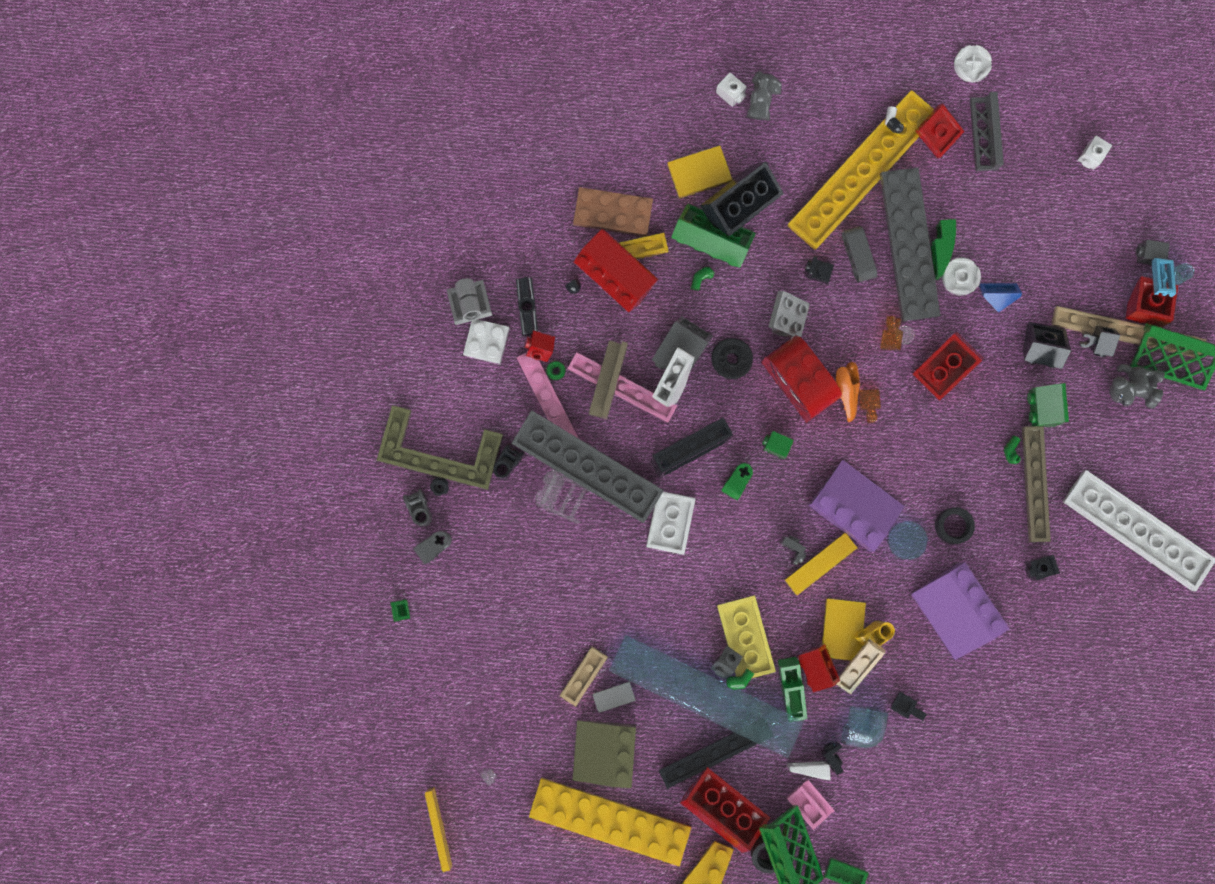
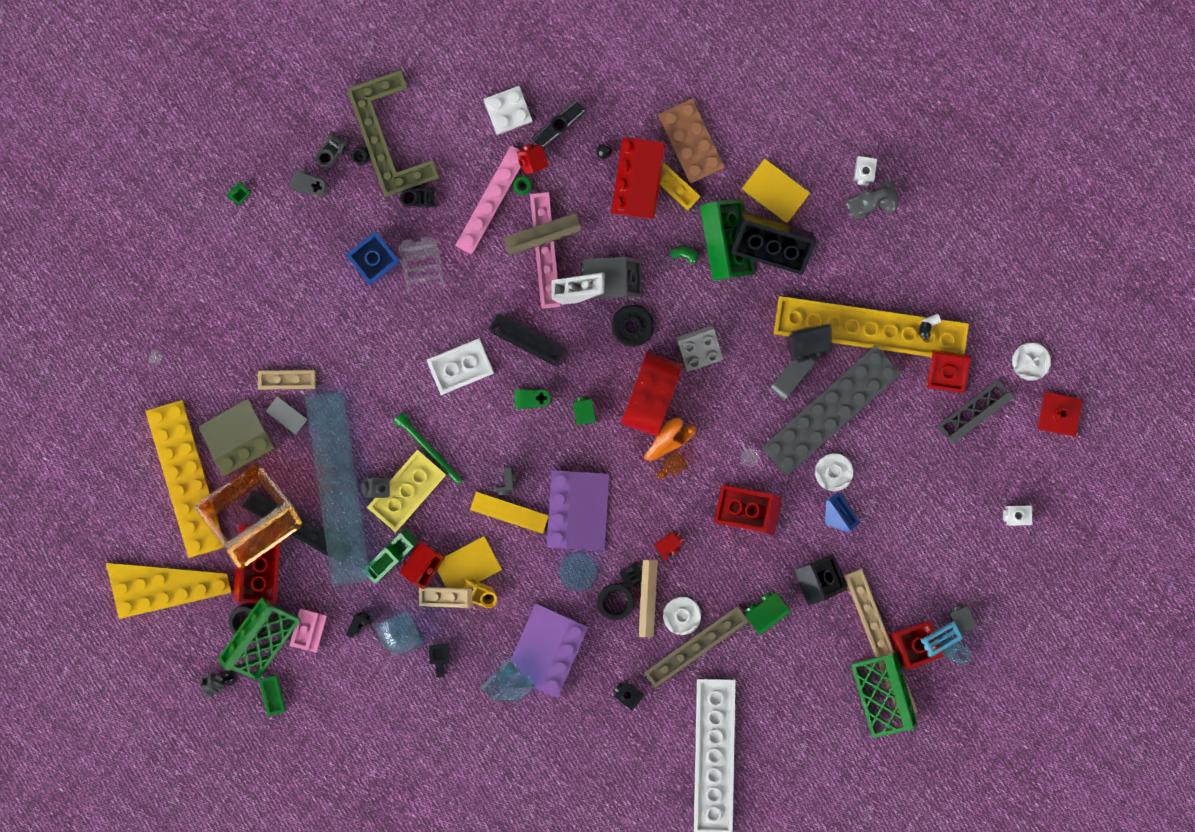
camera: 50 degrees right, 5 degrees up
yellow tile [425,787,452,872] -> none
light grey plate [446,278,492,325] -> none
dark grey plate [512,410,664,523] -> none
green arm [726,668,754,690] -> none
white slope [787,761,830,780] -> none
black bracket [805,256,834,284] -> none
clear orange plate [880,316,903,350] -> none
green slope [930,219,956,280] -> none
green arm [1004,435,1021,464] -> none
brick [1079,326,1120,357] -> none
dark grey animal [1109,364,1165,409] -> none
none -> clear orange windscreen [194,462,303,570]
none -> blue brick [346,231,401,286]
none -> green piece [393,411,462,484]
none -> clear light blue slope [480,659,535,702]
none -> black tile [620,562,642,588]
none -> tan tile [639,560,658,637]
none -> red brick [654,531,684,560]
none -> white tile [663,597,701,635]
none -> black slope [786,323,832,363]
none -> red tile [1037,392,1083,437]

